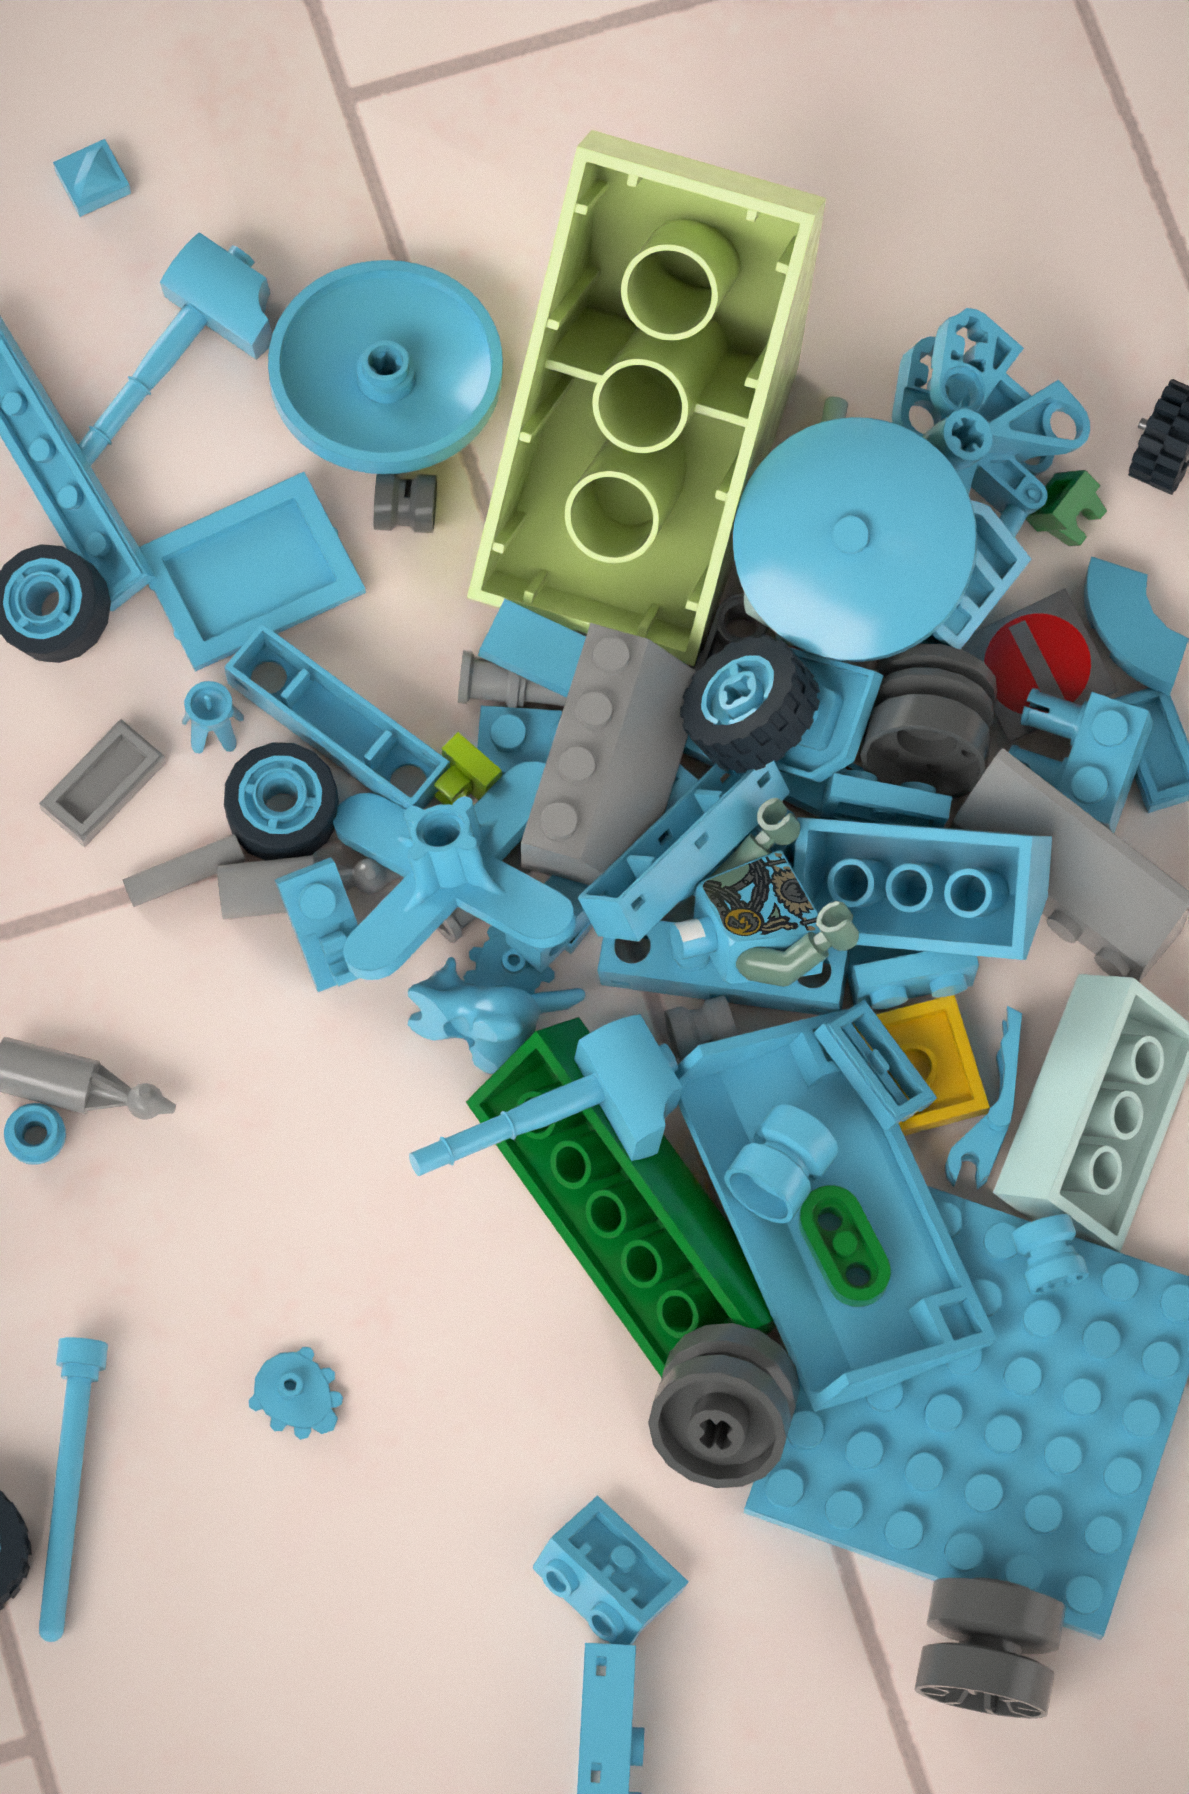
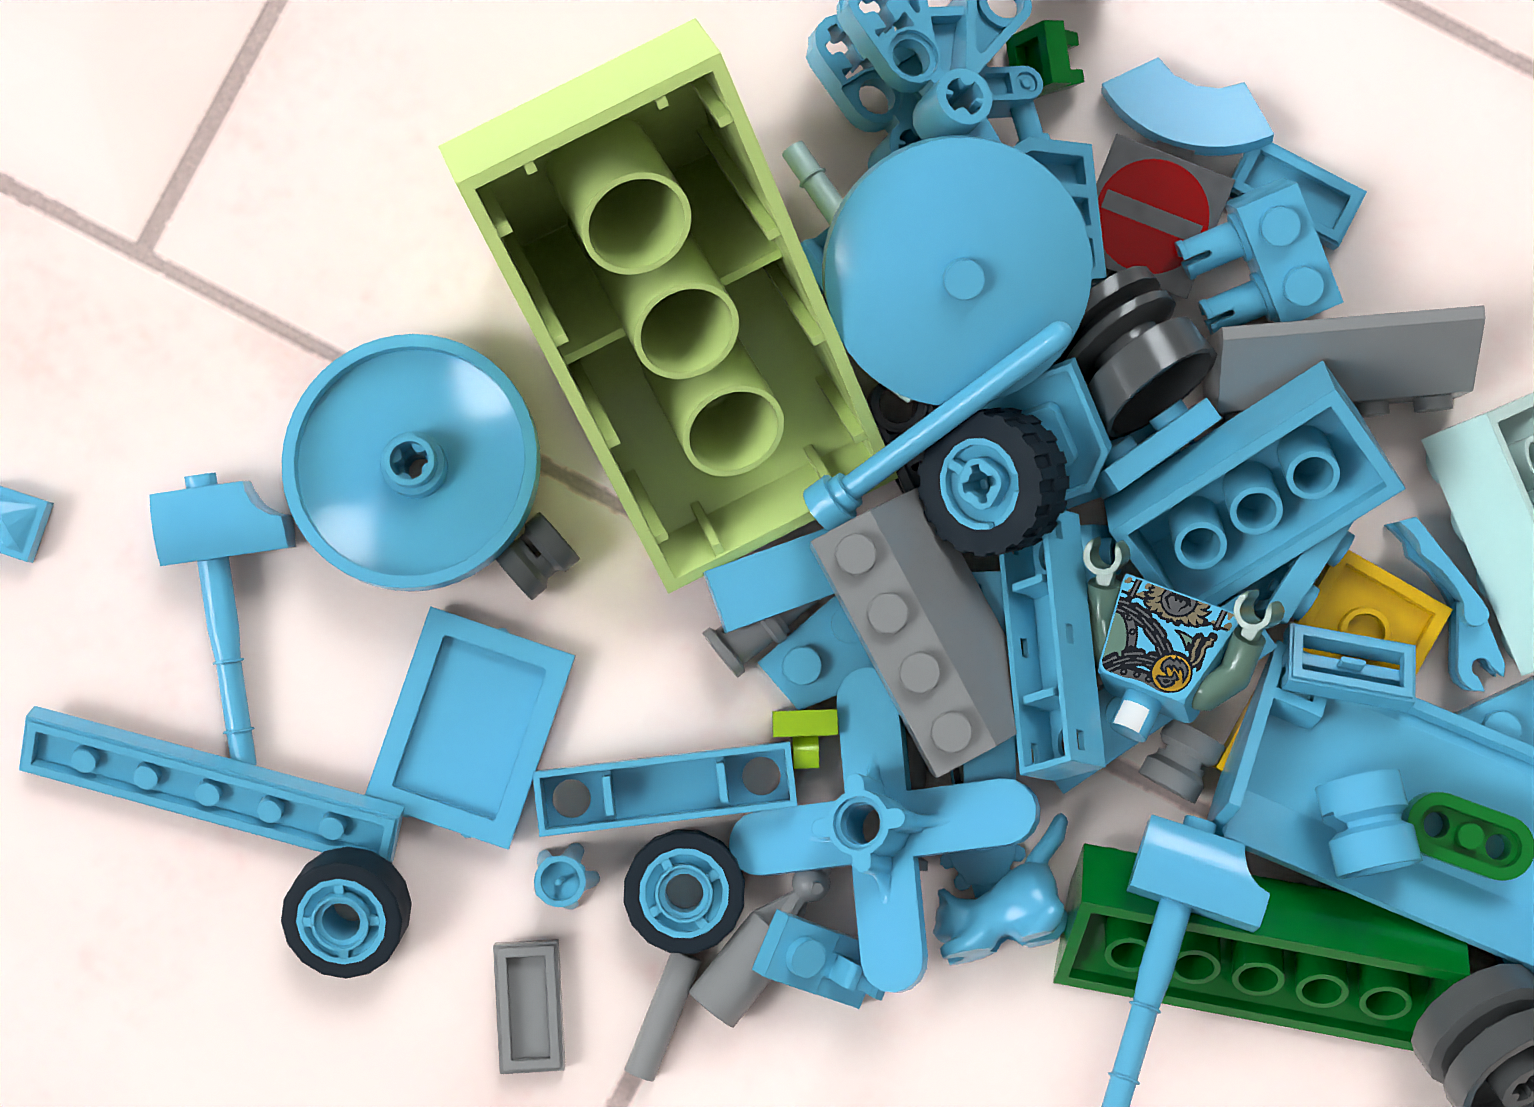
camera: 50 degrees left, 15 degrees up
none -> medium azure piece [803,321,1073,531]

